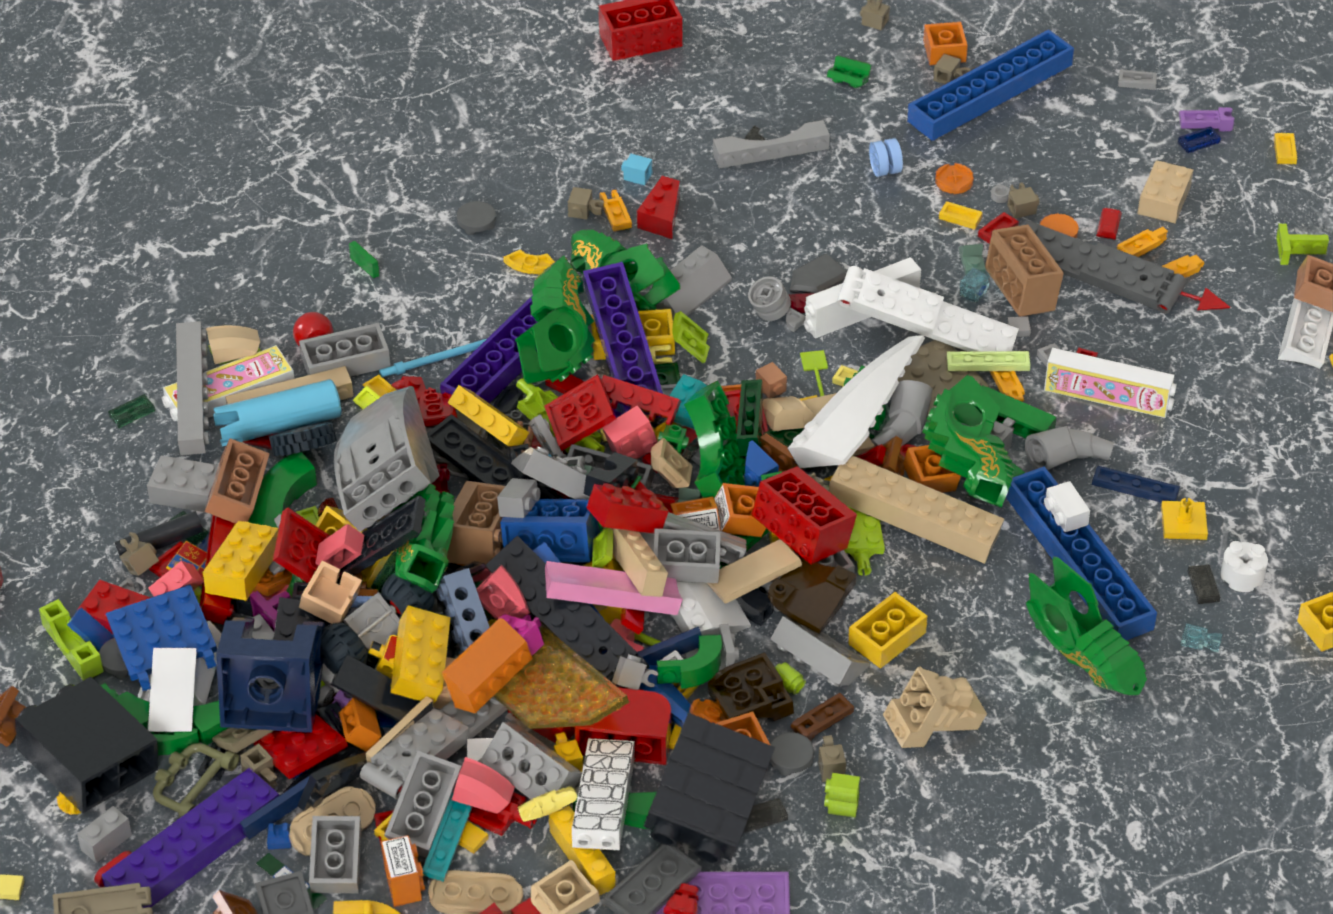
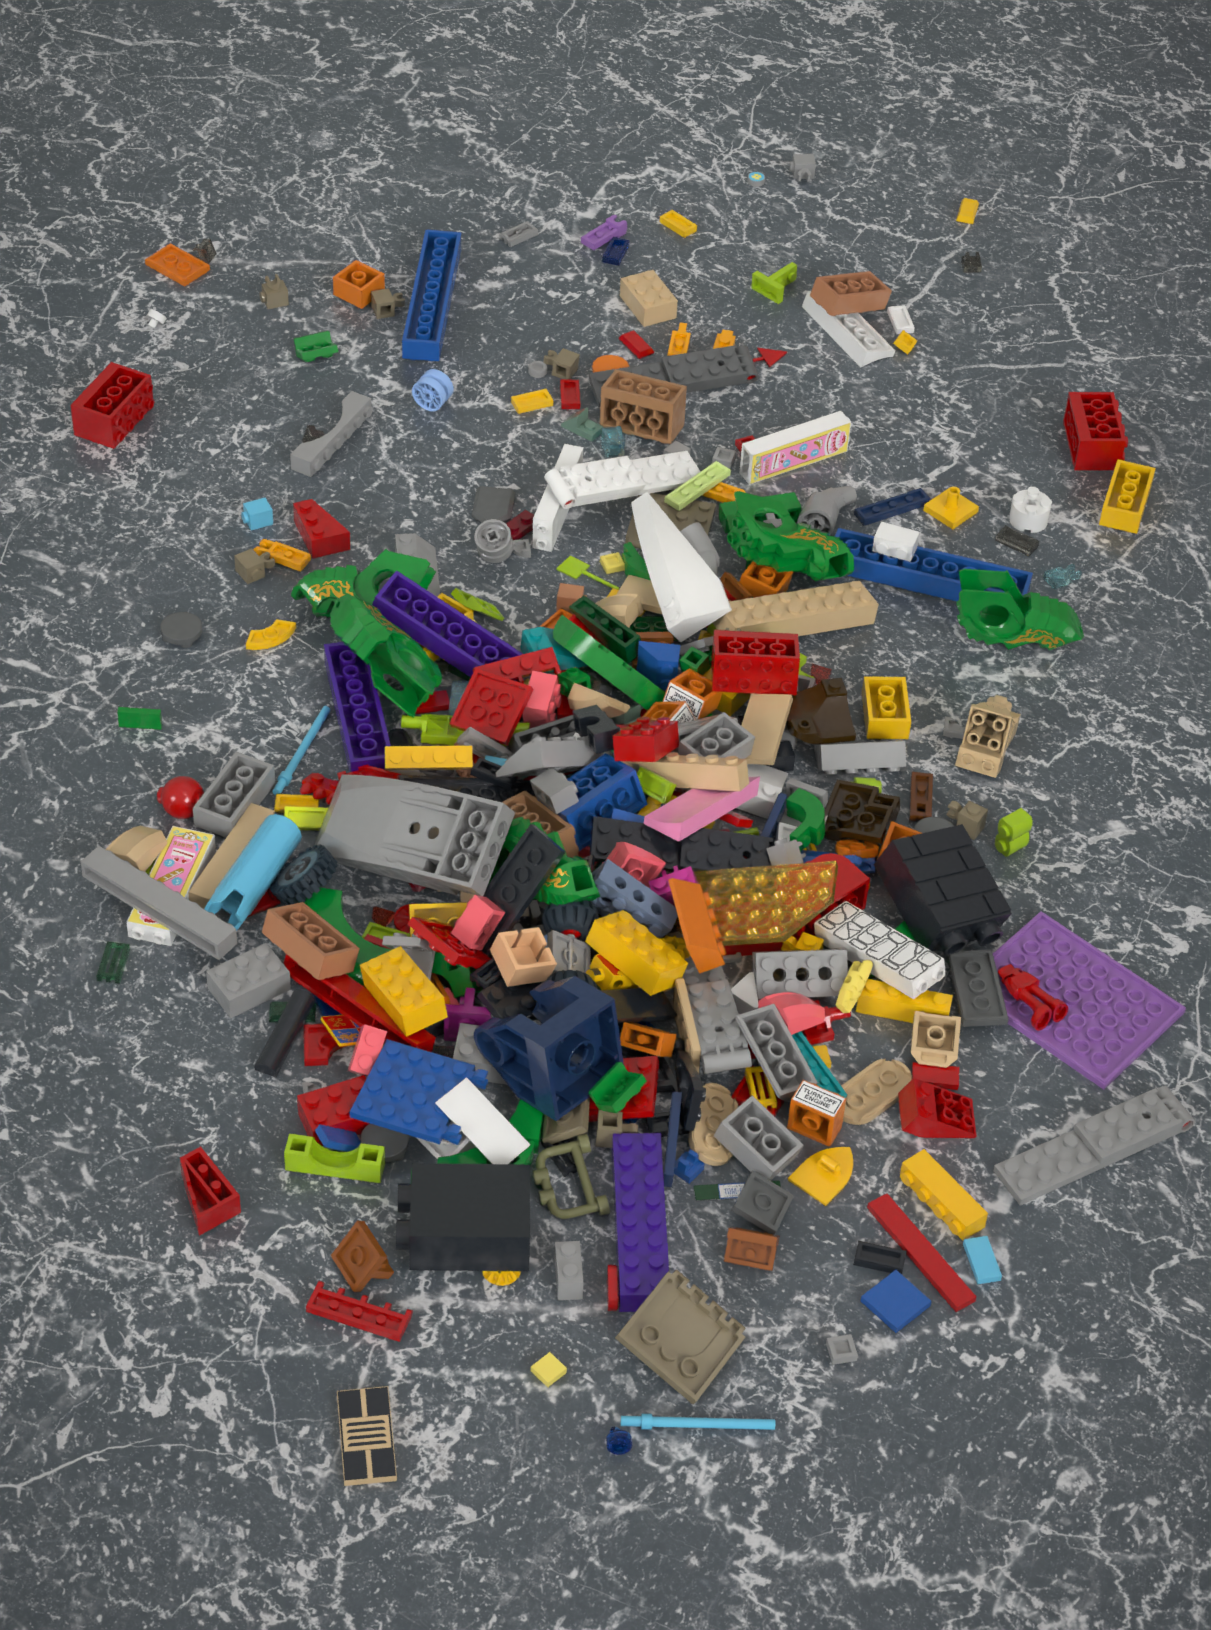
camera: 50 degrees left, 0 degrees up
dark tan brick [119,532,159,576] -> none
orange tile [935,163,974,194] -> none
none -> green bracket [588,1062,647,1113]
none -> clear red tile [811,663,832,684]

